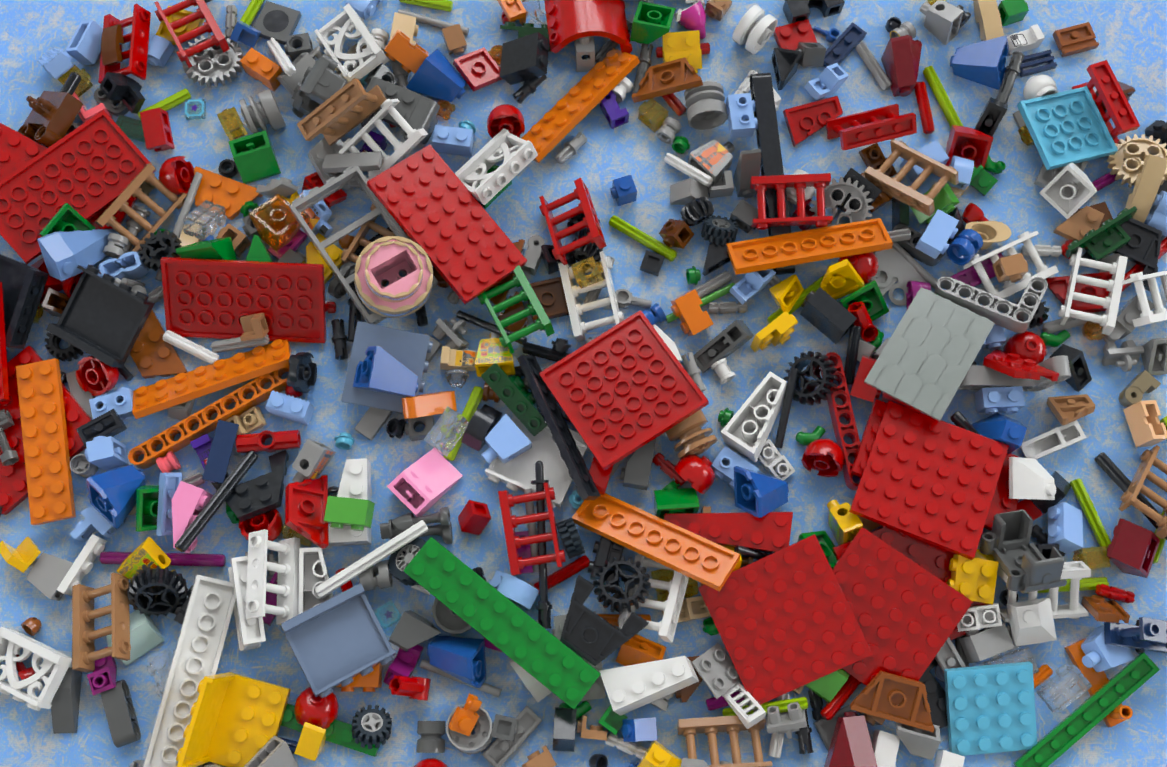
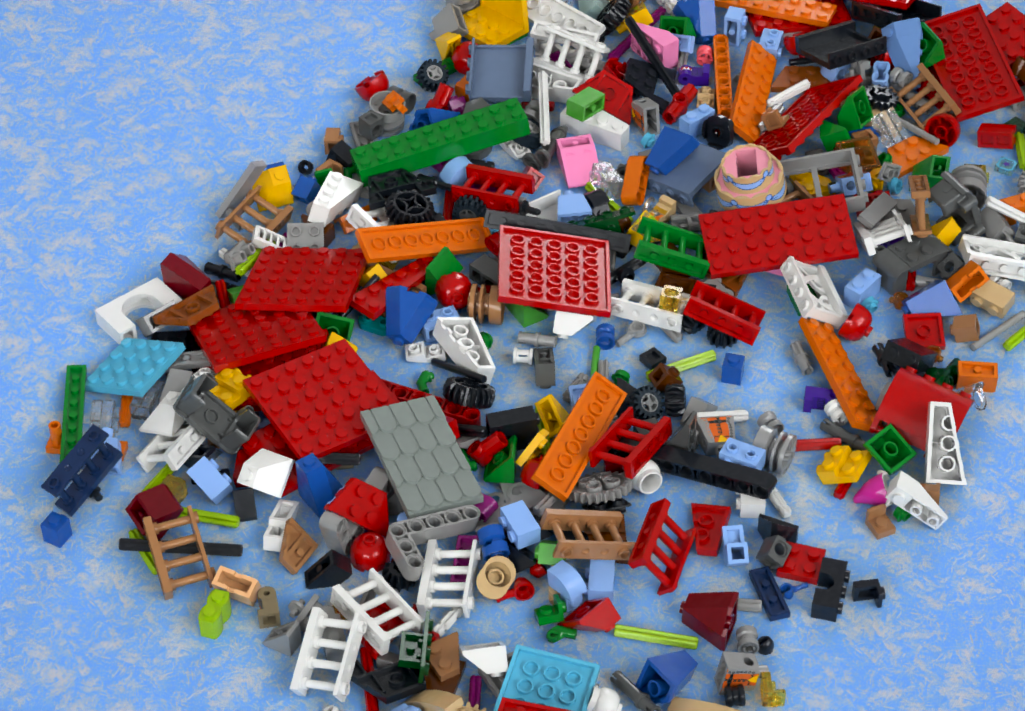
camera: 125 degrees right, 30 degrees down
black slope [76,409,127,447] -> none
dark blue tile [202,420,239,484] -> none
dark orange wing [632,57,703,103] -> none
clear yellow brick [638,98,669,133] -> none
orange brick [670,289,713,336] -> none
green plate [672,136,690,154] -> none
white wheel [732,5,778,55] -> none
yellow plate [750,311,798,352] -> none
red cylinder [801,439,844,477] -> none
red axle [914,81,935,134] -> none
black slope [974,97,1008,136] -> none
medium nougat brick [992,253,1028,283] -> none
green arm [1040,329,1070,348] -> none
dark orange plate [1081,595,1130,624] -> none
red axle [1095,584,1135,603] -> none

